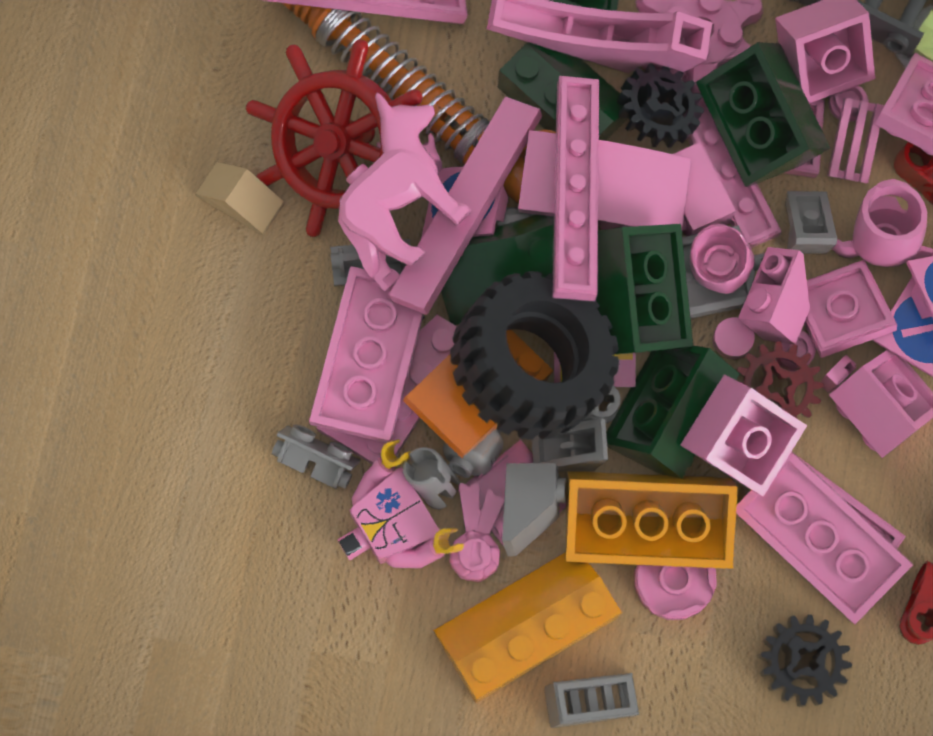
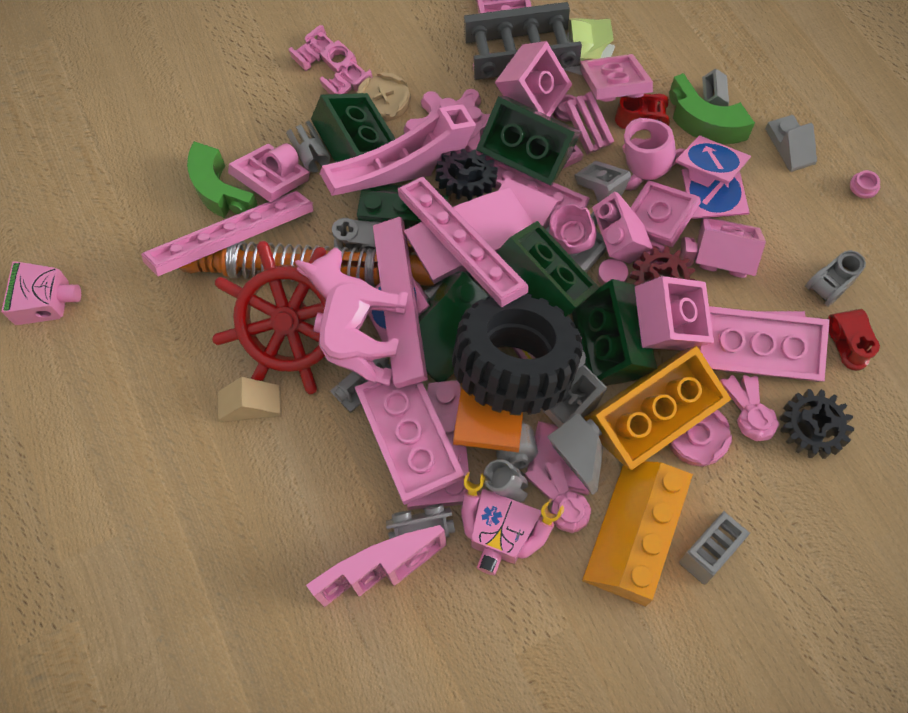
camera: 30 degrees left, 10 degrees down
none -> bright pink slope [306,525,446,607]
none -> light grey piece [332,218,380,253]
none -> bright pink piece [720,375,779,441]

